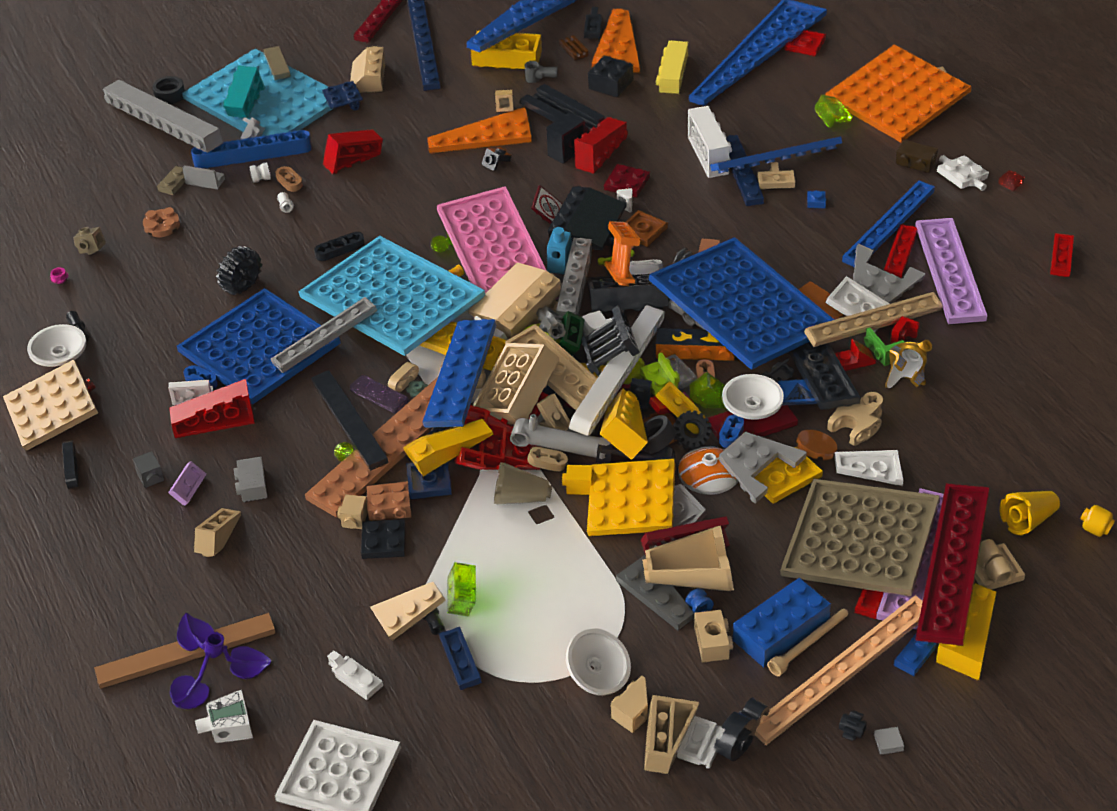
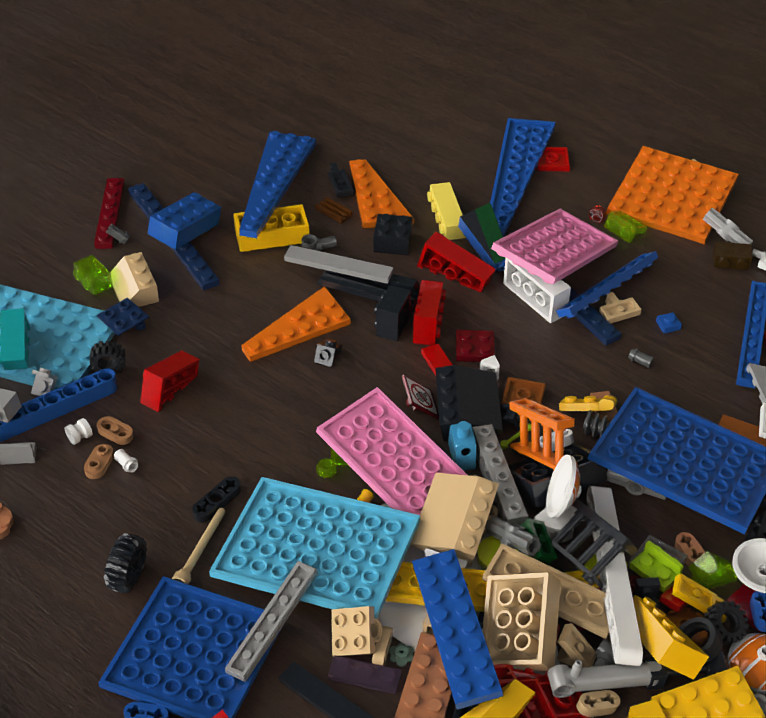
camera: 25 degrees left, 0 degrees up
dark tan tile [263,46,291,80] -> none
tan brick [495,90,513,112] -> none
brick [656,328,734,361] -> none
none -> clear neon green brick [73,255,113,296]
none -> medium nougat plate [84,444,114,479]
none -> black tyre [89,340,126,374]
none -> dark grey pin [106,223,130,244]
none -> blue brick [148,192,221,250]
none -> tan piece [172,508,225,585]
none -> light grey tile [284,245,393,284]
none -> tan plate [331,606,383,656]
none -> red wedge [417,232,496,293]
none -> red tile [421,344,452,376]
none -> slope [458,203,506,272]
none -> bright pink plate [491,208,618,284]
none -> white dish [546,455,581,518]
none -> yellow hinge [559,395,617,411]
none -> clear red tile [589,205,607,223]
none -> dark grey pin [628,348,654,368]
none -> light grey piece [703,208,753,244]

